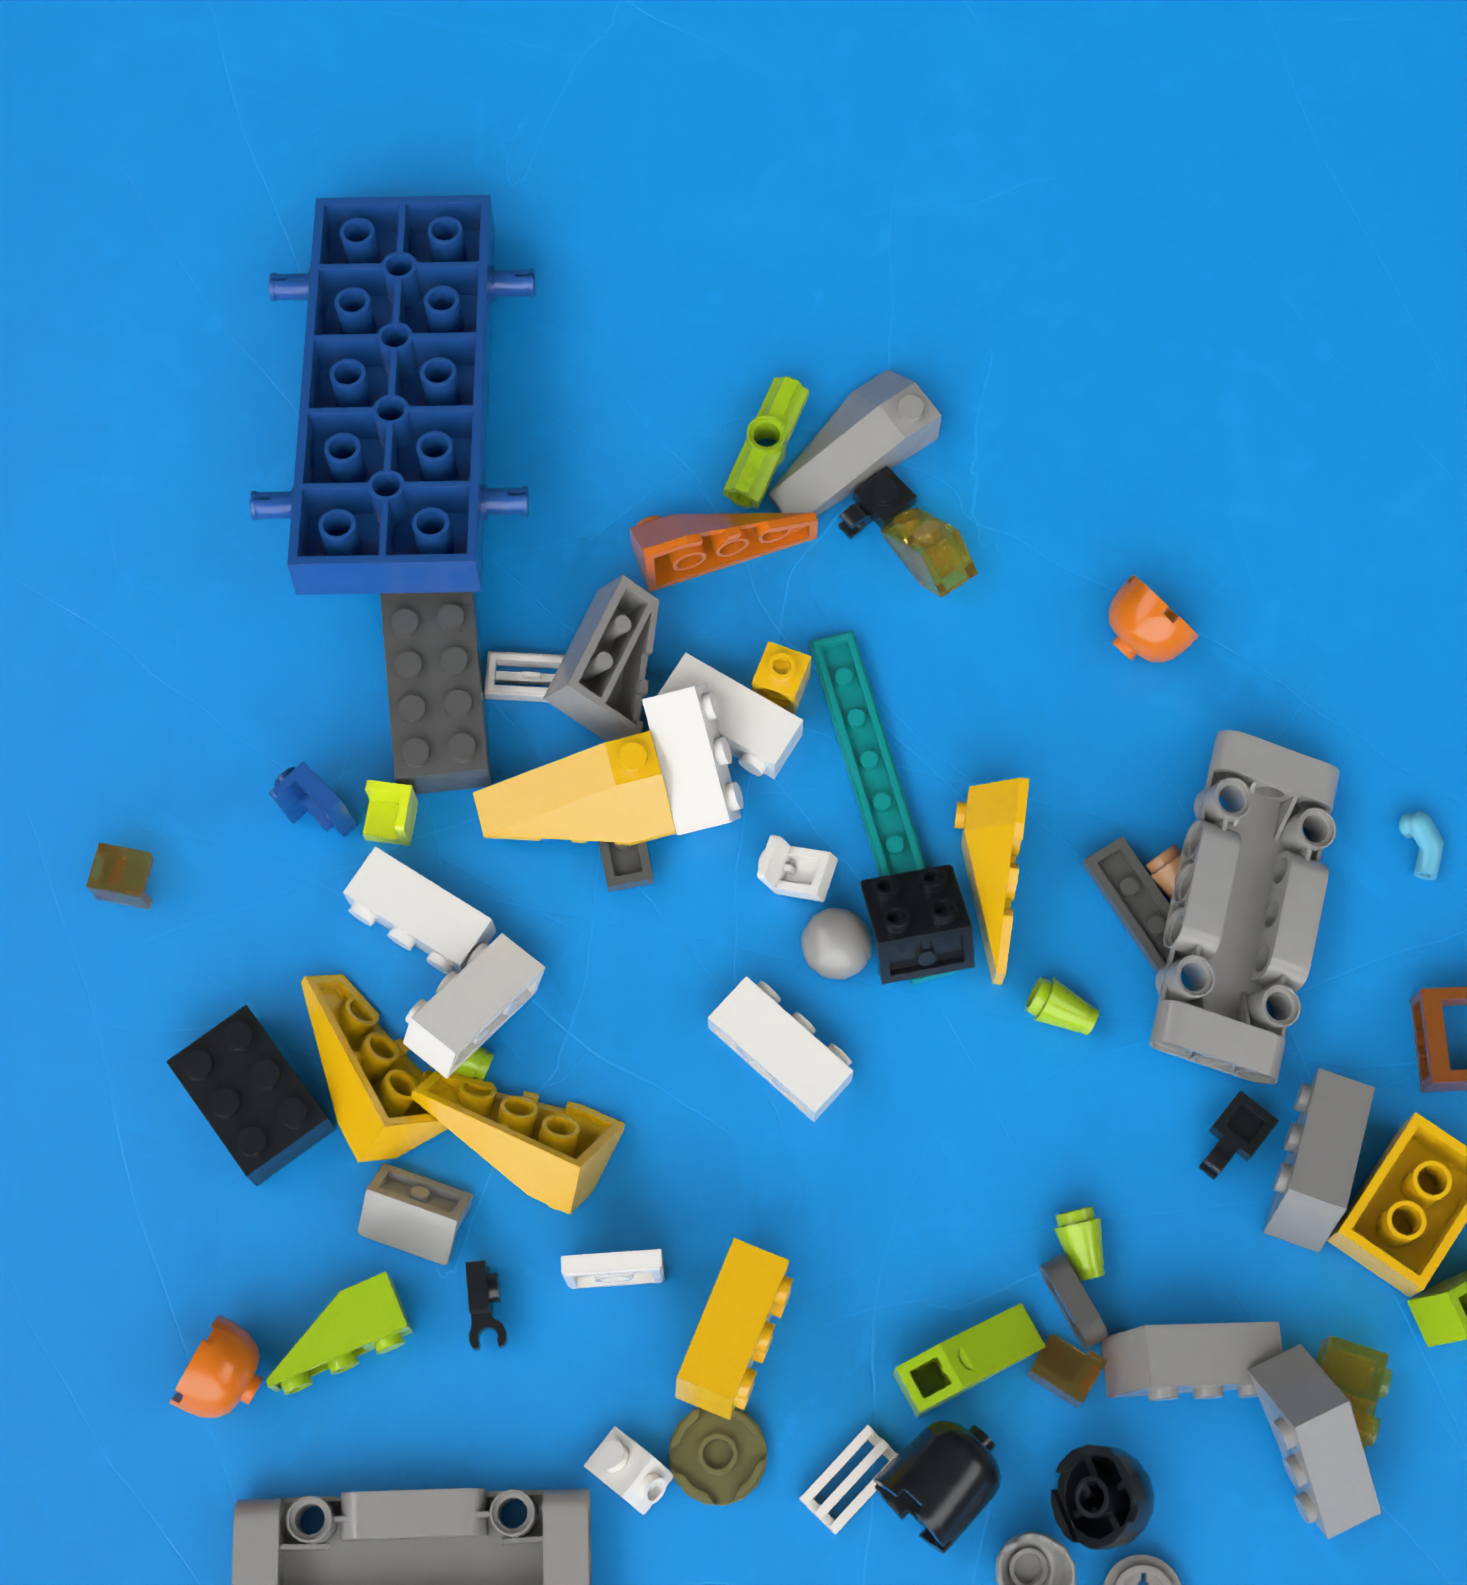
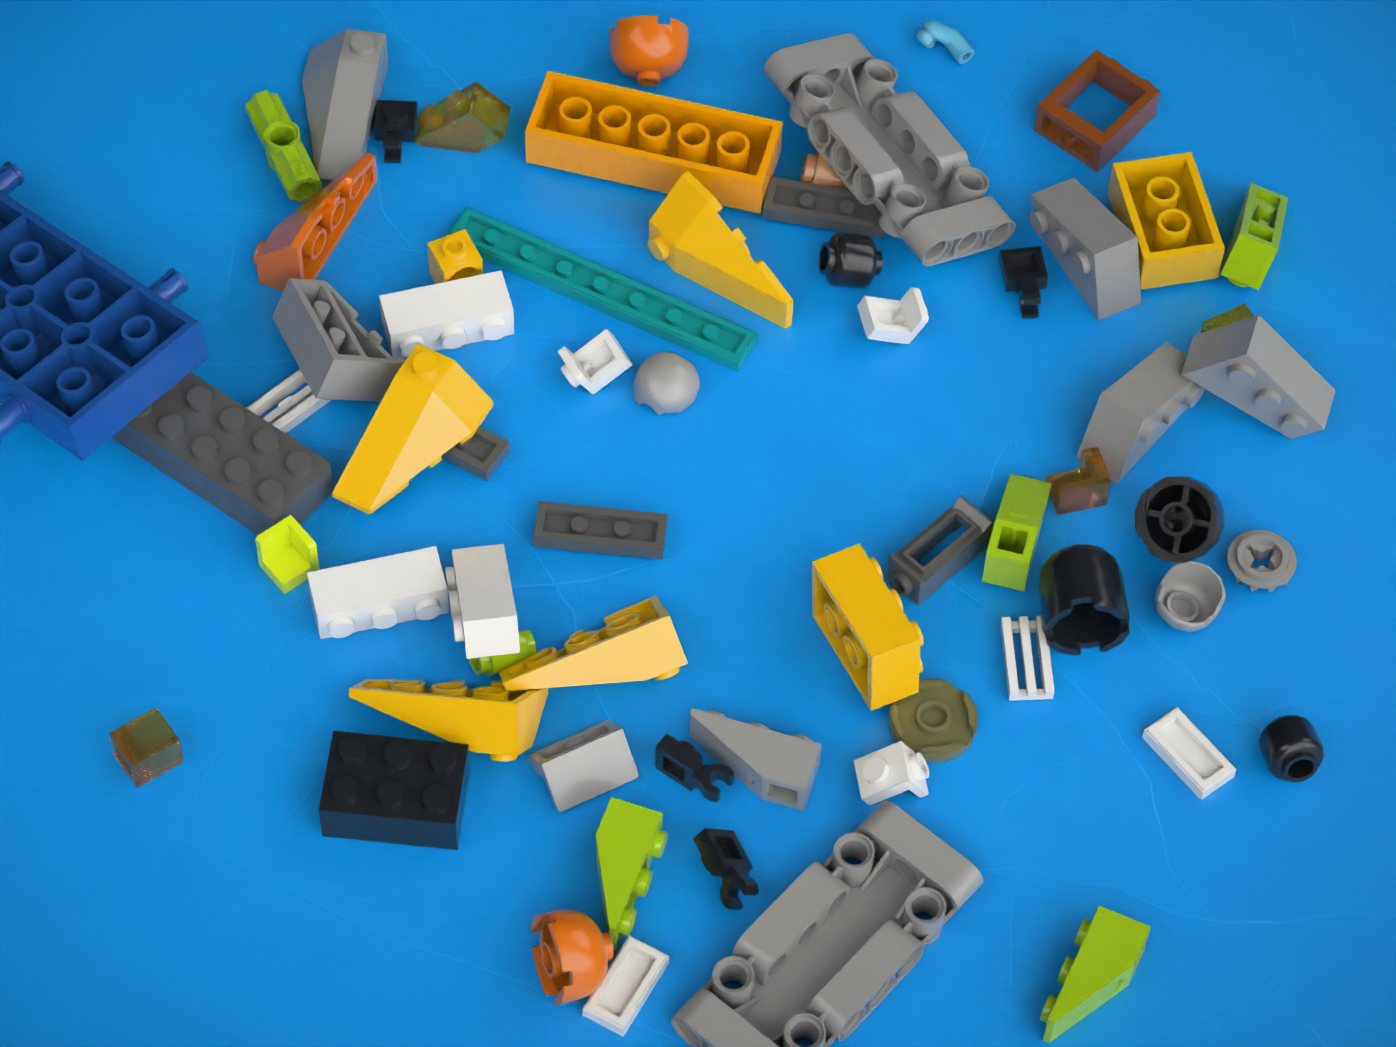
camera: 50 degrees left, 15 degrees down
blue bracket [269,761,358,837] -> none
white tile [561,1249,665,1289] -> none
white brick [642,683,744,836] -> none
white brick [708,976,853,1122] -> none
black bracket [861,865,975,984] -> none
lime cone [1025,977,1099,1036] -> none
dark grey beam [1039,1254,1108,1349] -> none
lime cone [1053,1206,1105,1281] -> none
none -> light orange brick [525,71,783,214]
none -> dark grey plate [533,501,668,560]
none -> white tile [583,936,669,1037]
none -> light grey slope [689,708,822,811]
none -> black plate [693,828,759,910]
none -> black head [818,233,883,288]
none -> white bracket [857,287,929,345]
none -> dark grey window [887,495,993,605]

